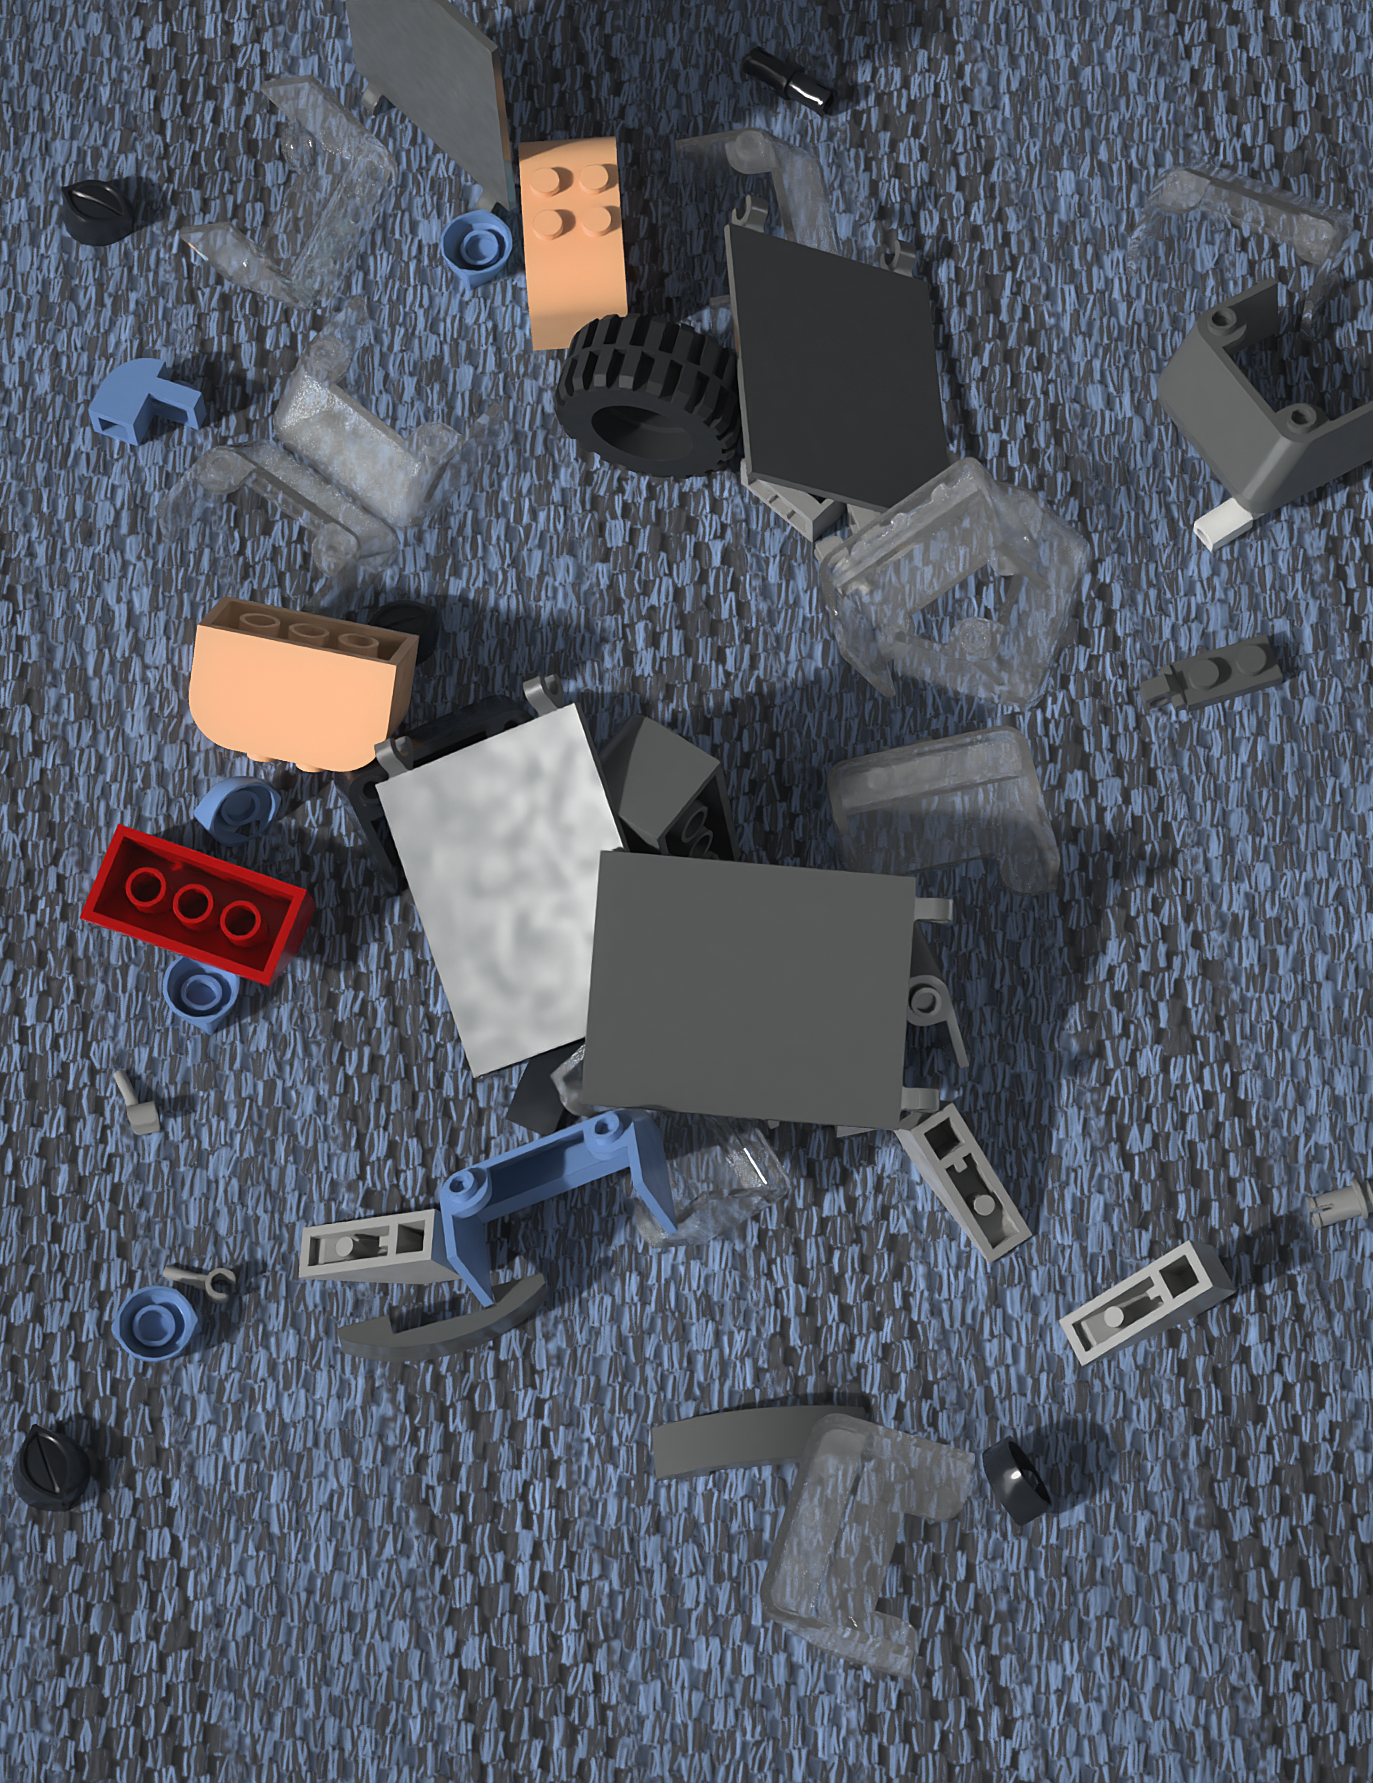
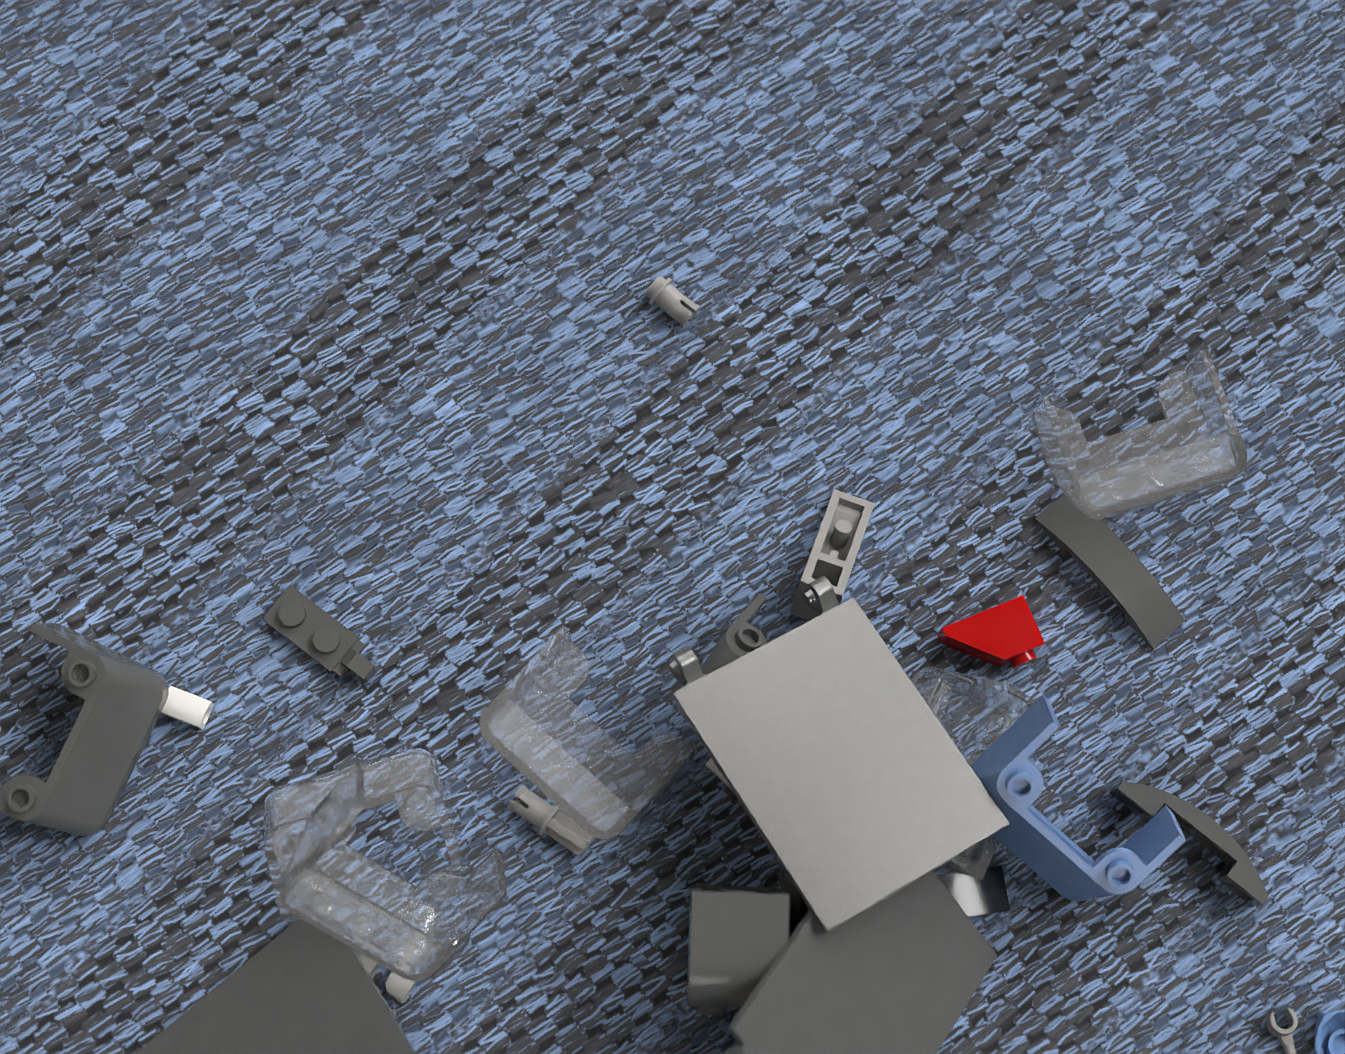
camera: 130 degrees left, 10 degrees up
light grey slope [299,1209,462,1284] -> none
black hat [982,1436,1052,1526] -> none
light grey slope [1059,1240,1237,1367] -> none
none -> red slope [937,595,1045,669]

